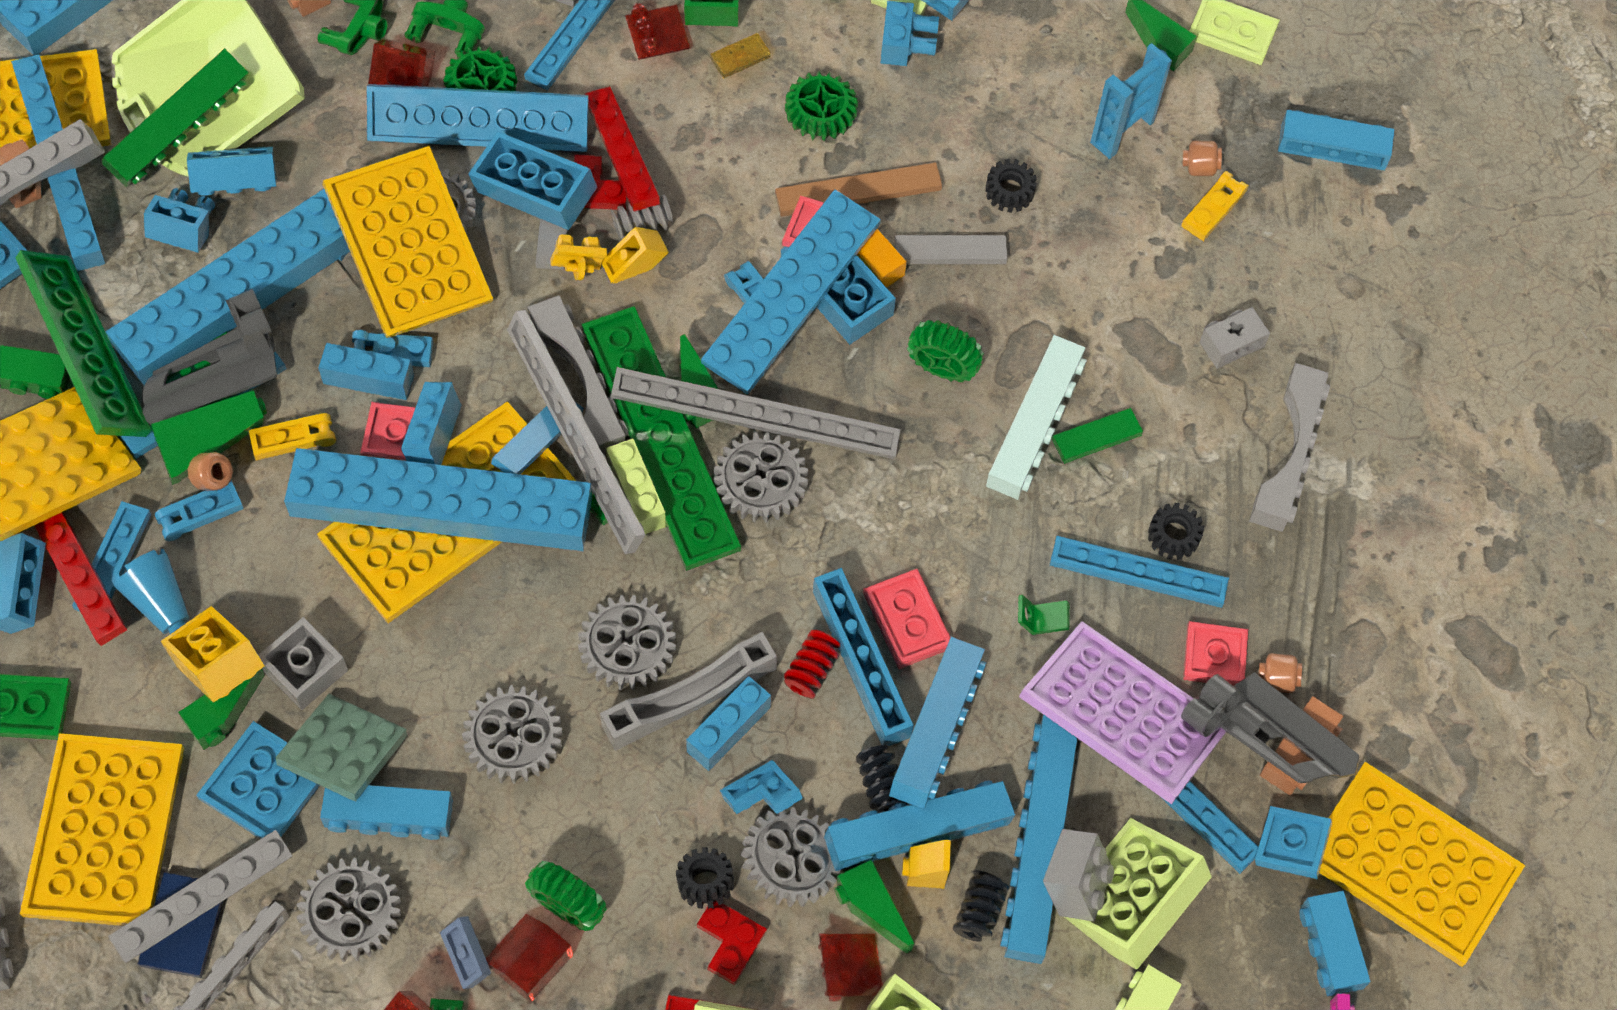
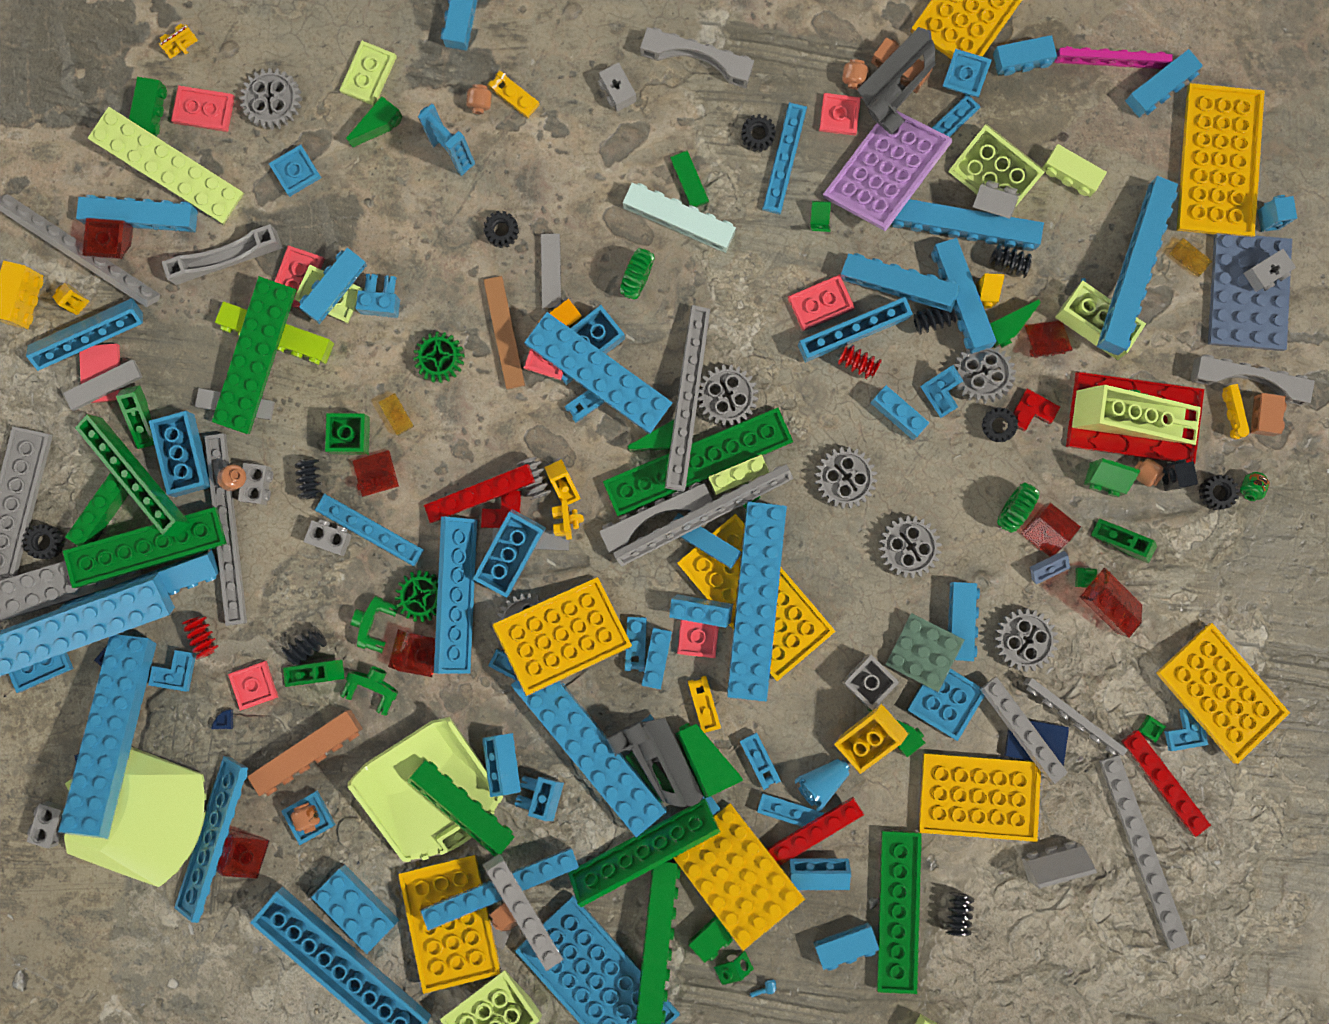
camera: 85 degrees left, 20 degrees up
nougat head [188,452,233,491] -> none
light grey arch [600,632,777,751] -> none

